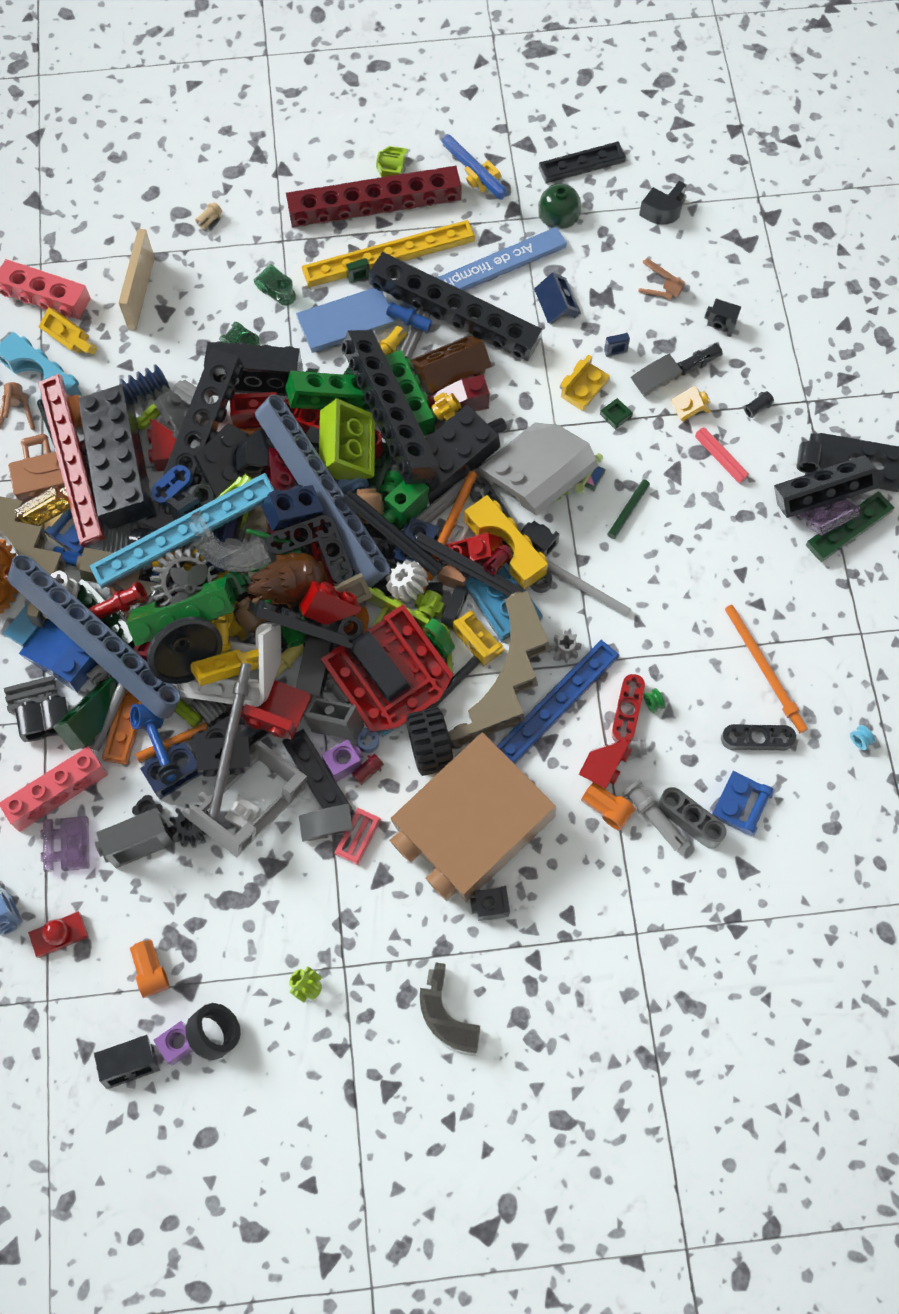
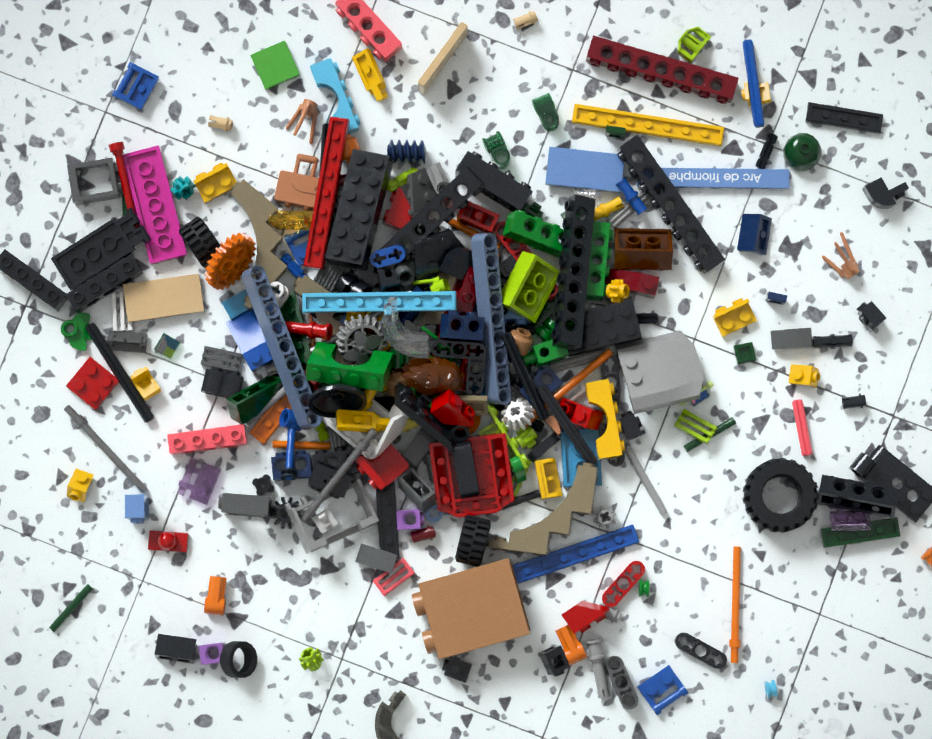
camera: 25 degrees right, 15 degrees up
dark red pin [483,545,513,575] -> none
none -> black brick [538,645,570,677]
none -> lime tile [674,409,717,445]
none -> black tyre [742,458,819,533]
none -> black axle [755,133,778,169]

